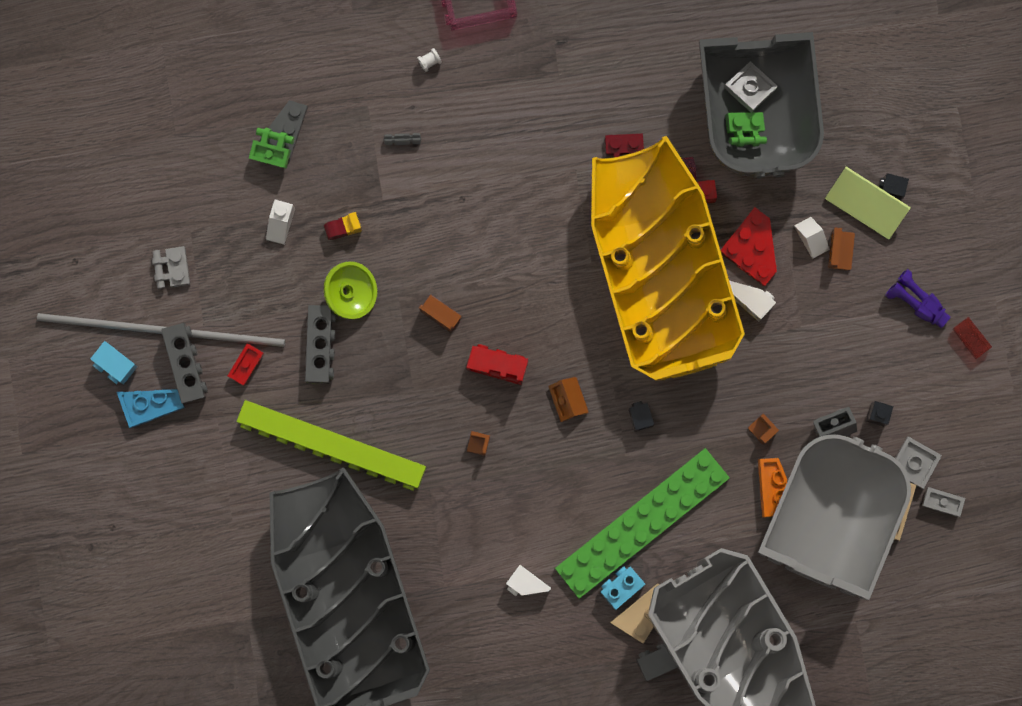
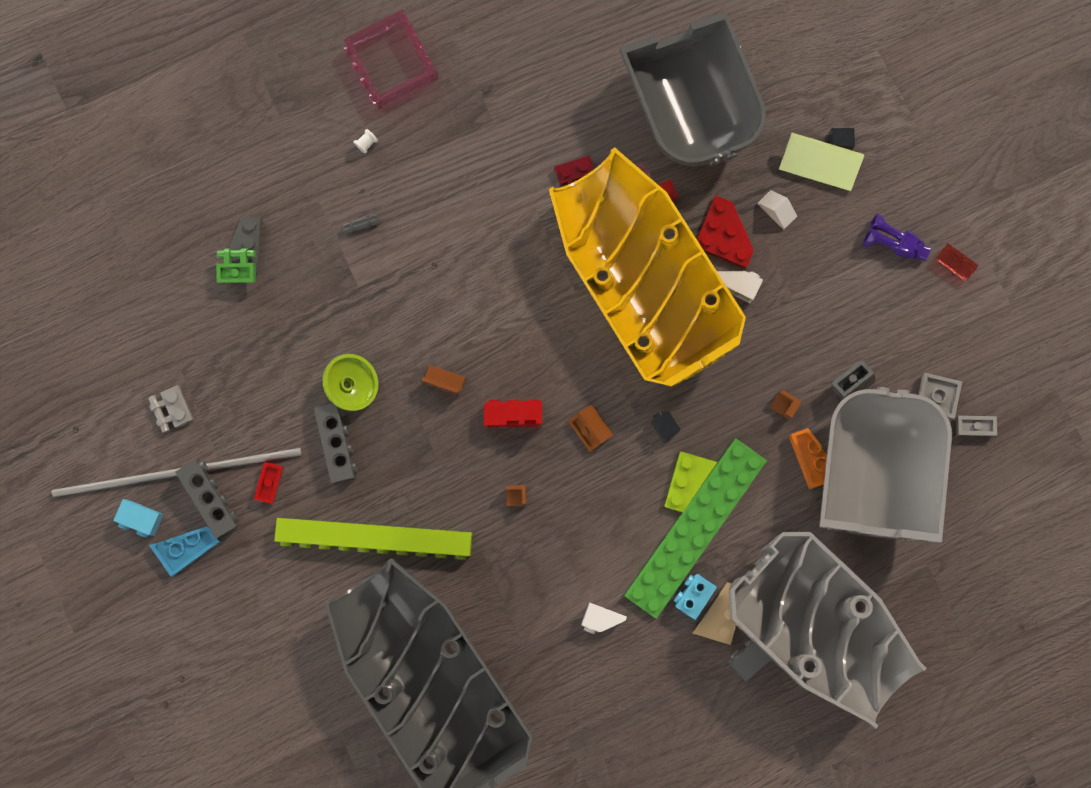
camera: 15 degrees left, 0 degrees up
white slope [266,200,295,245] -> none
leg [323,212,362,240] -> none
light grey plate [724,61,778,113] -> none
bright green plate [725,112,767,147] -> none
dark orange panel [828,227,855,270] -> none
black brick [866,401,894,427] -> none
none -> lime wing [664,451,717,512]

